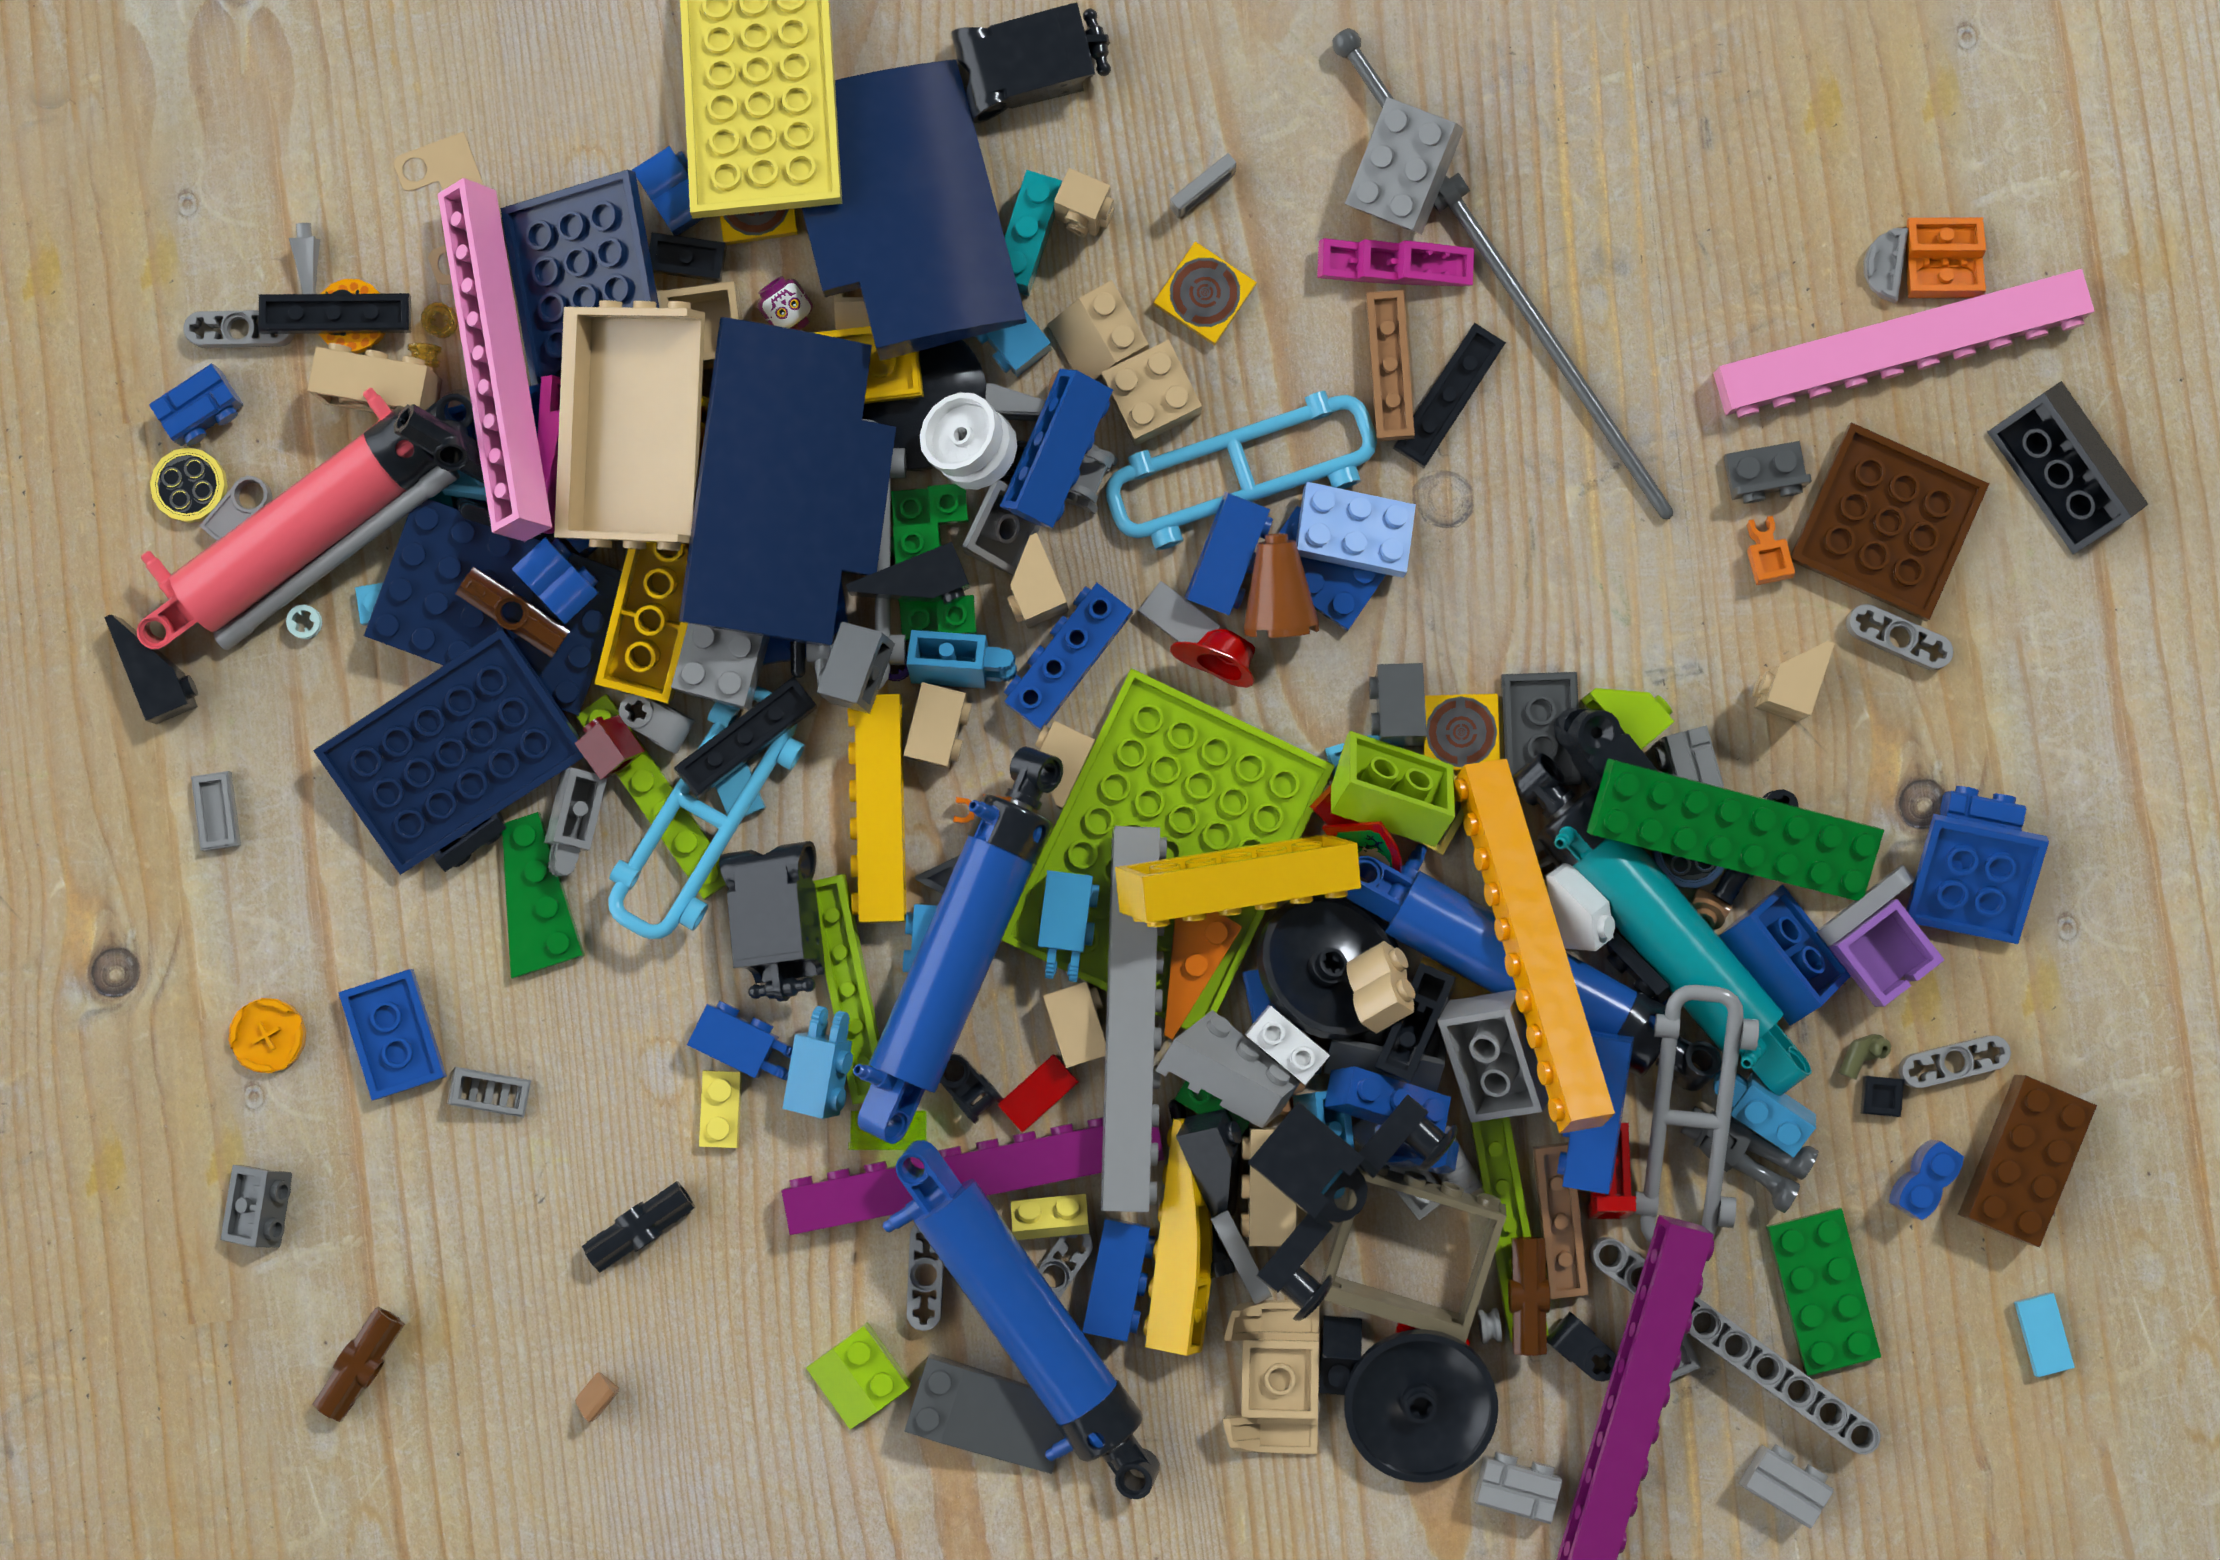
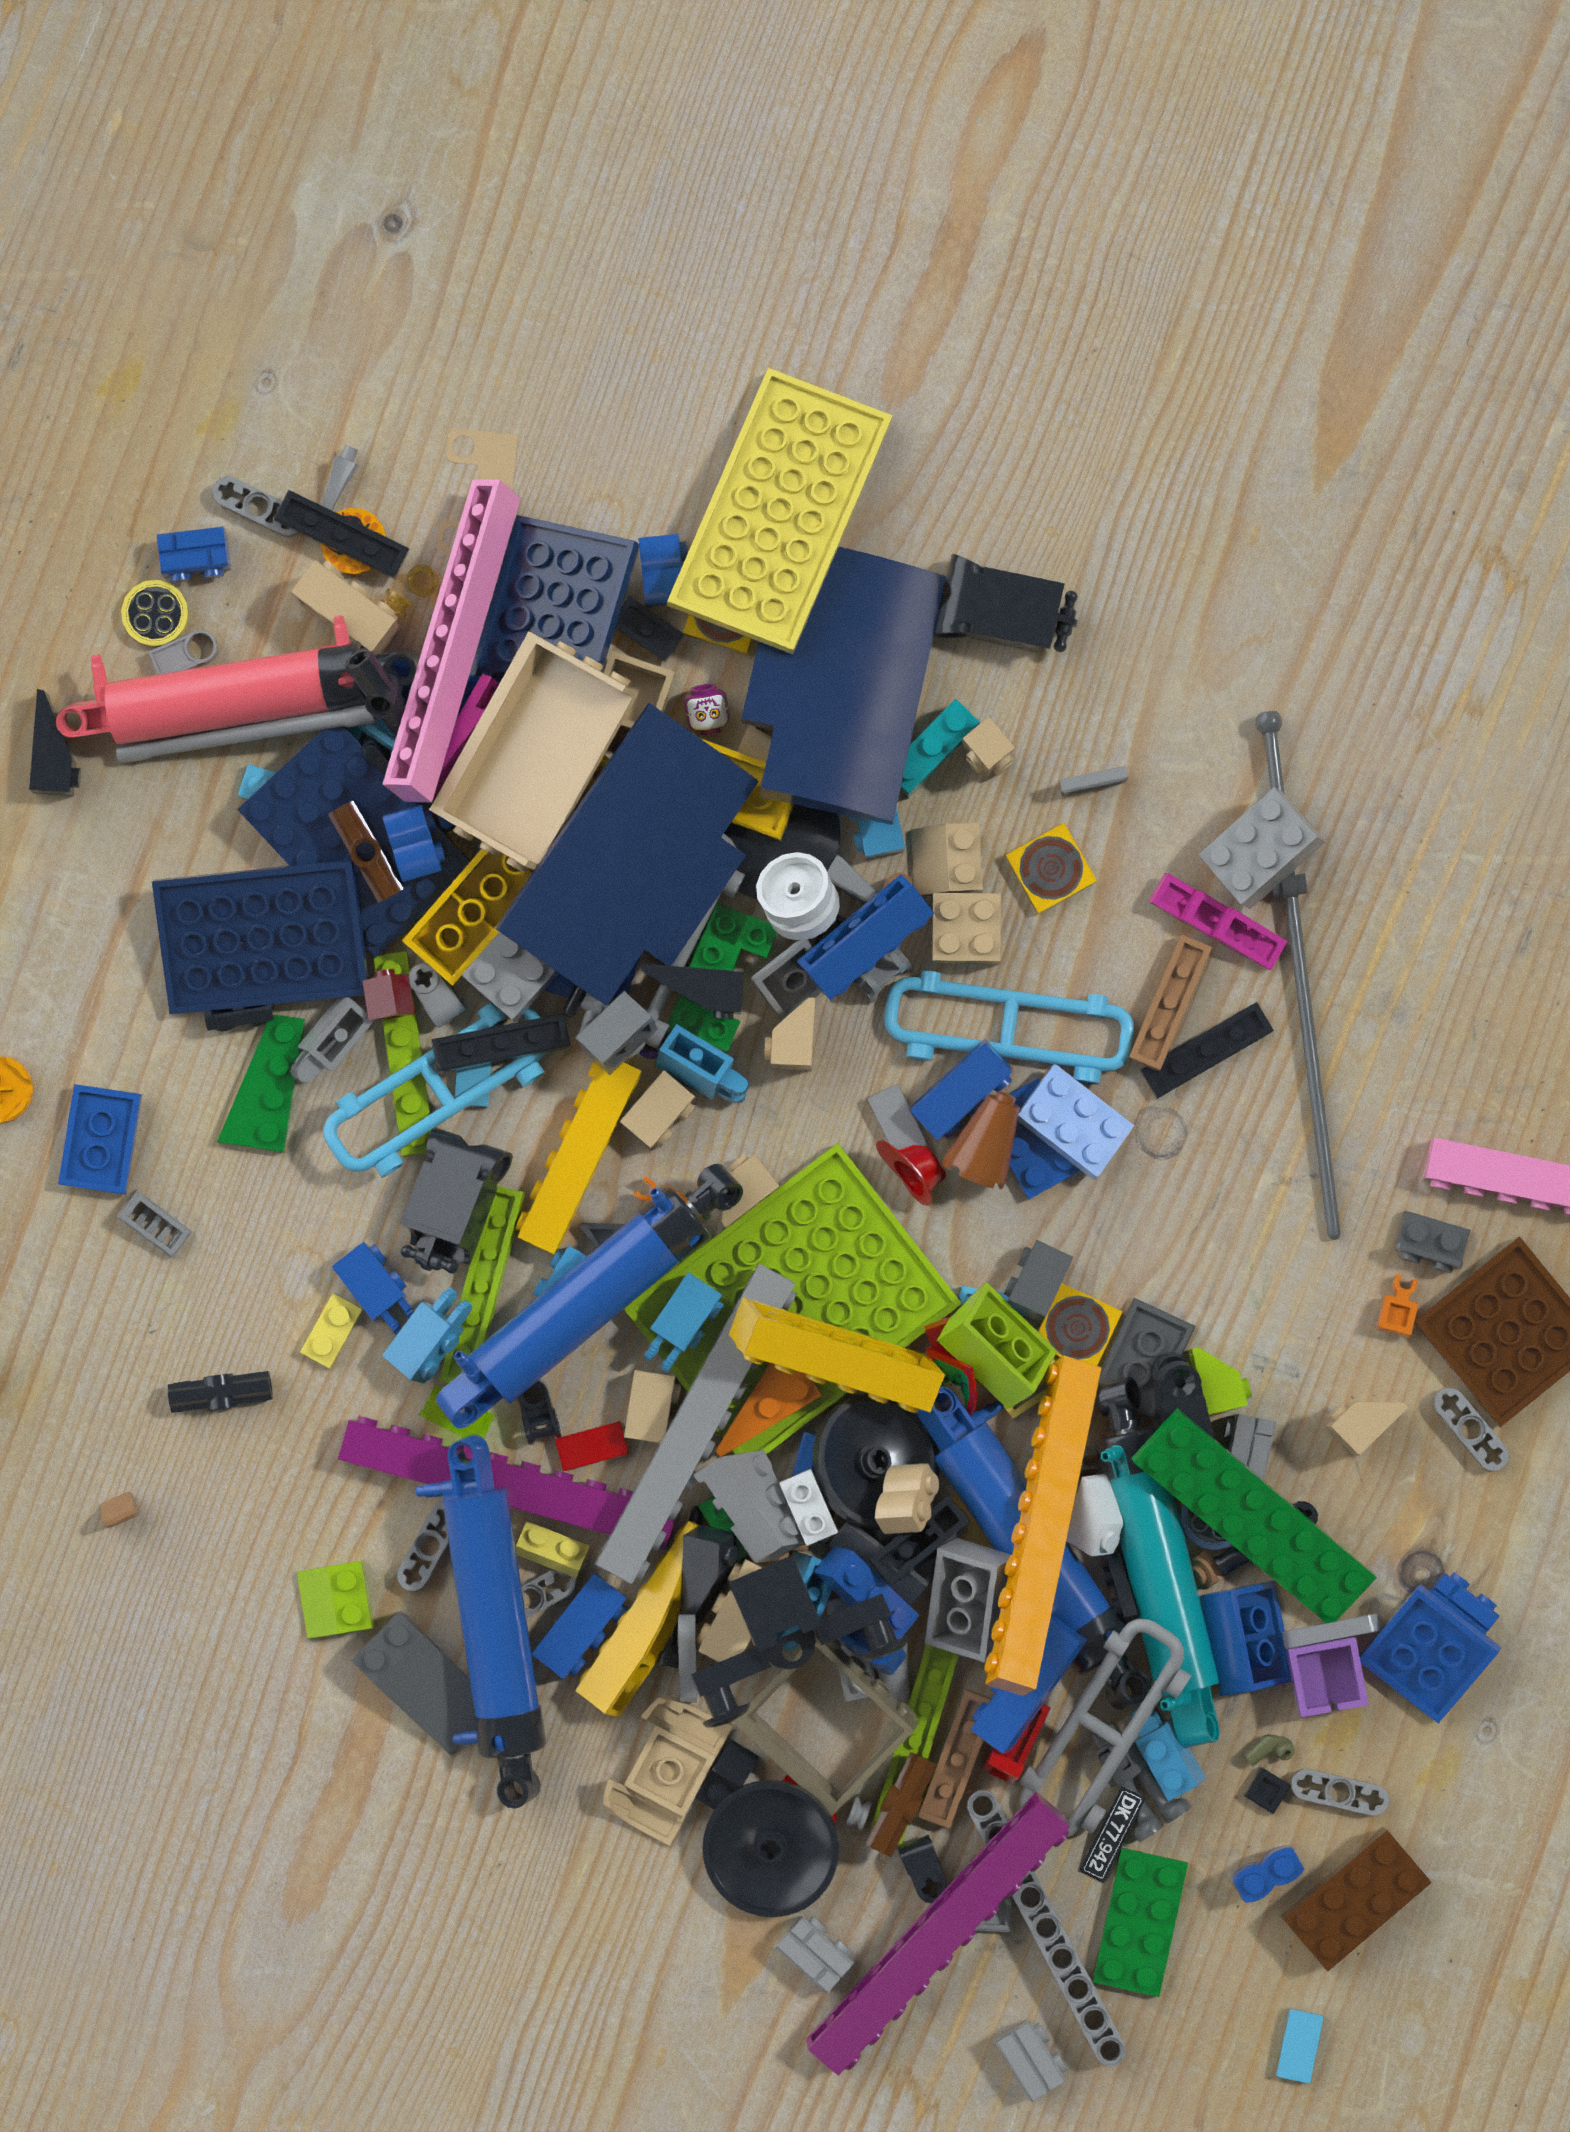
camera: 25 degrees right, 0 degrees up
light grey tile [191,771,241,851] -> none
light aqua bush [286,605,322,639] -> none
blue brick [1004,582,1133,732] -> none
none -> black sticker [1079,1786,1146,1883]

